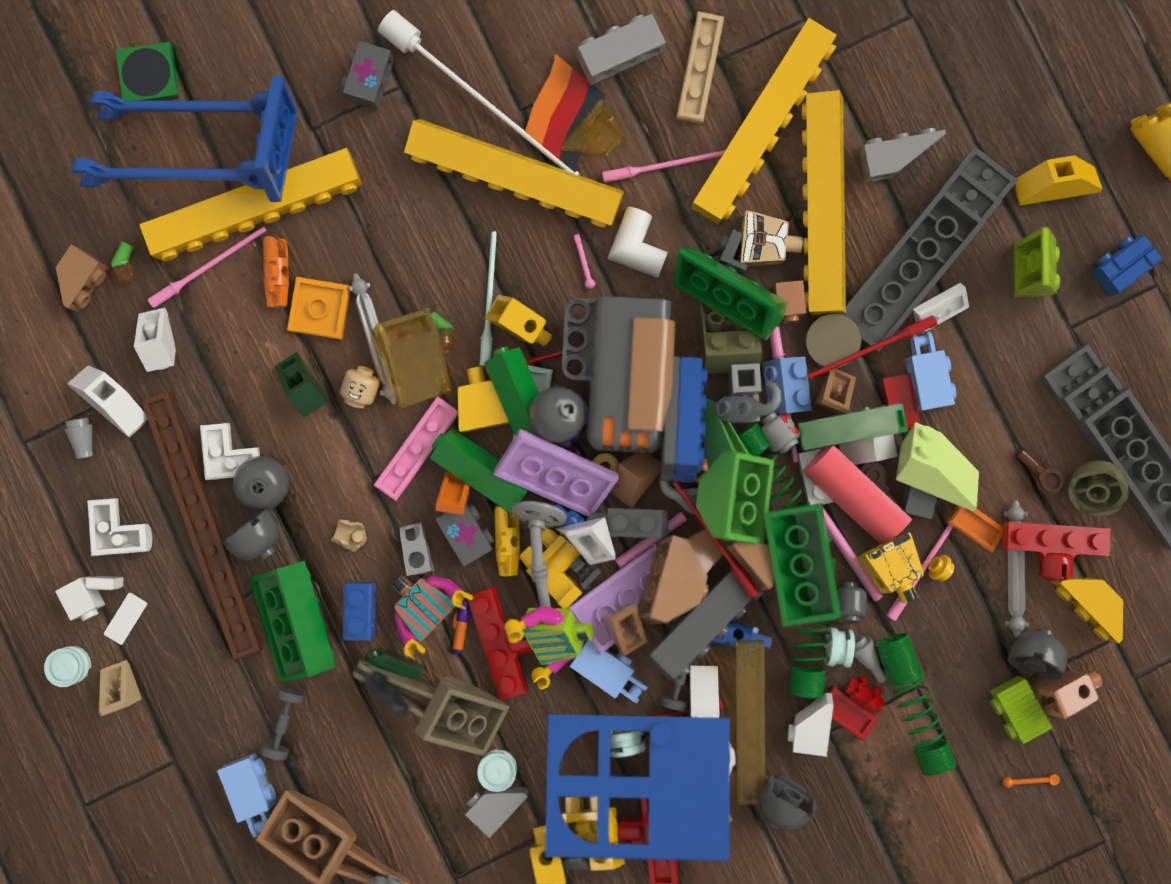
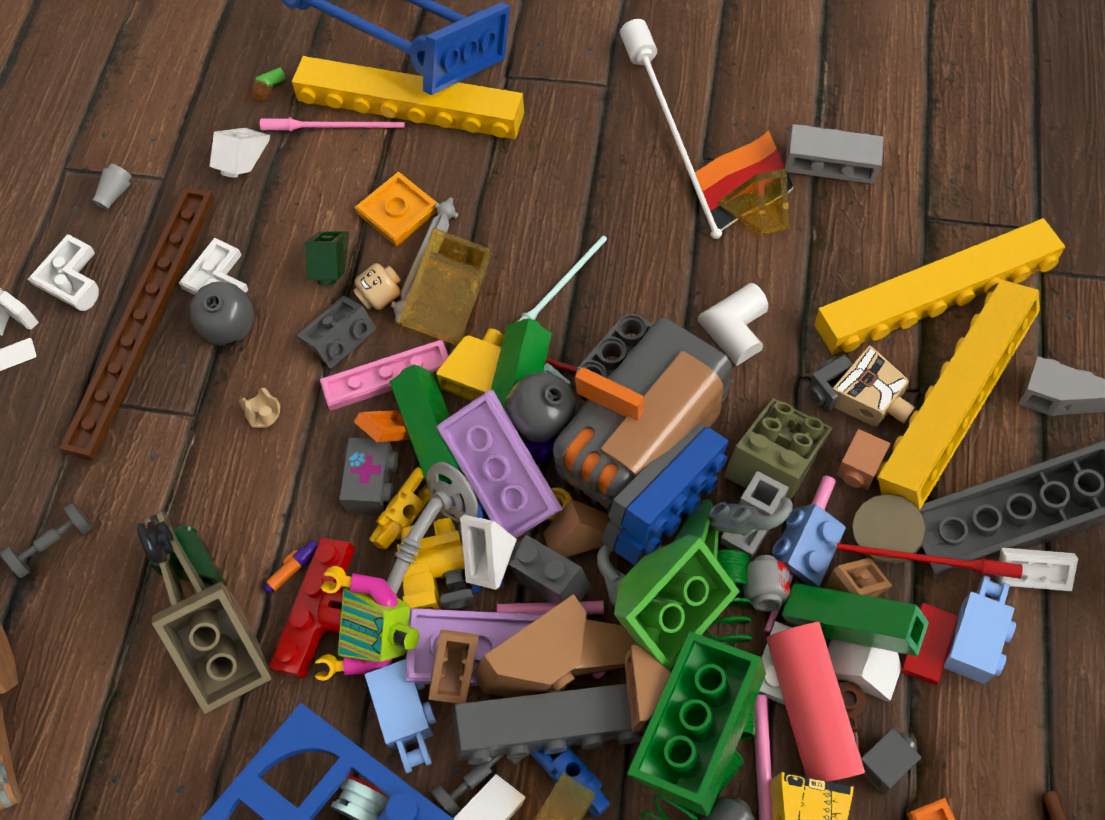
camera: 45 degrees right, 25 degrees down
medium nougat slope [56,244,108,312] -> none
white slope [67,365,148,438] -> none
dark grey cylinder [222,508,280,561] -> none
green slope [249,561,336,683] -> none
orange hinge [263,236,289,308] -> none
dark grey brick [341,41,394,110] -> none
blue brick [343,581,376,640] -> none
torso [391,574,473,660] -> none
light grey leg [400,522,435,577] -> none
yellow brick [404,119,624,227] -> none
clear orange arm [427,312,455,352] -> none
light grey slope [465,787,529,838] -> none
light aqua wheel [477,749,517,792] -> none
yellow torso [485,295,552,346] -> none
bright pink hinge [574,234,595,289] -> none
bright pink piece [602,150,726,183] -> none
red piece [672,482,761,599] -> none
green slope [674,248,788,341] -> none
tan tile [676,12,724,124] -> none
yellowish green slope [896,422,979,512] -> none
none -> dark grey bracket [296,296,376,368]
none -> orange tile [575,367,644,420]

